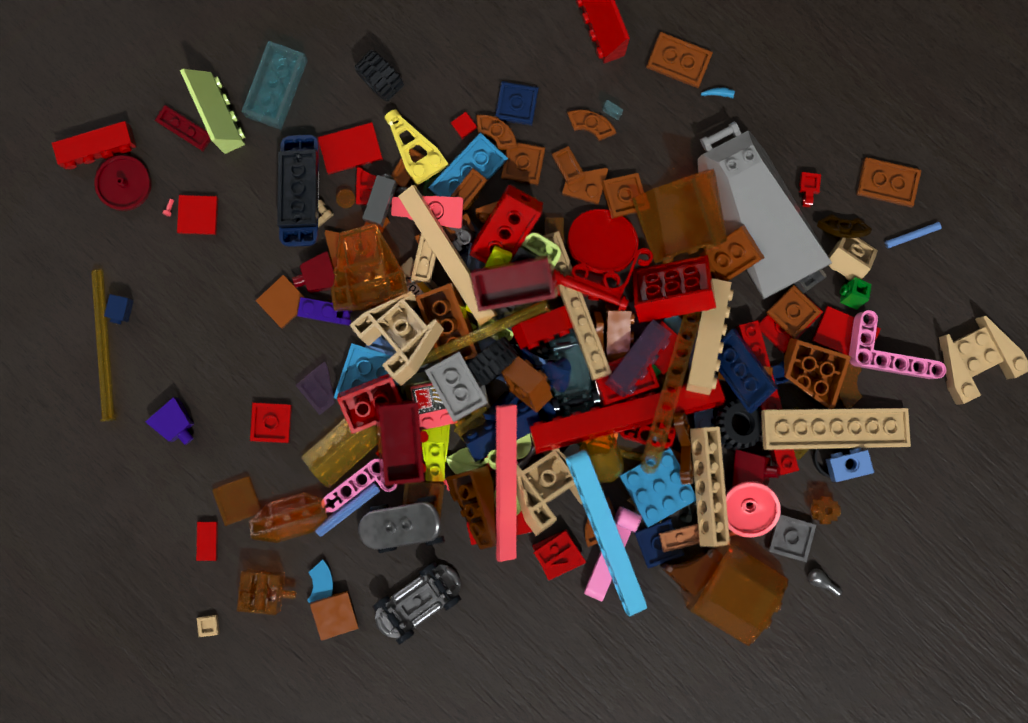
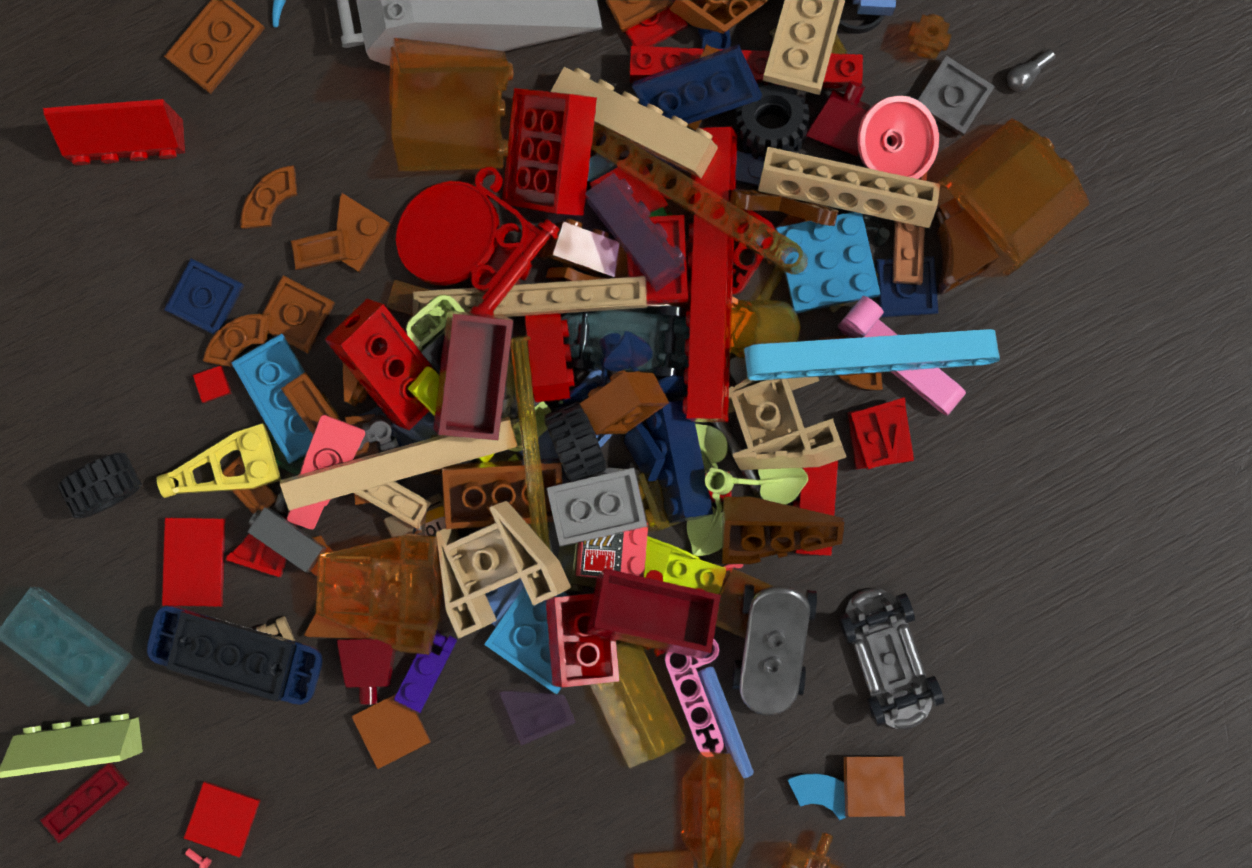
camera: 80 degrees left, 0 degrees up
red tile [250,403,292,443] -> none
clear orange plate [336,189,355,209] -> none
coral tile [496,404,517,562] -> none
dark orange tile [601,173,649,219] -> none
clear light blue tile [603,100,623,120] -> none
dark orange tile [700,225,765,281] -> none

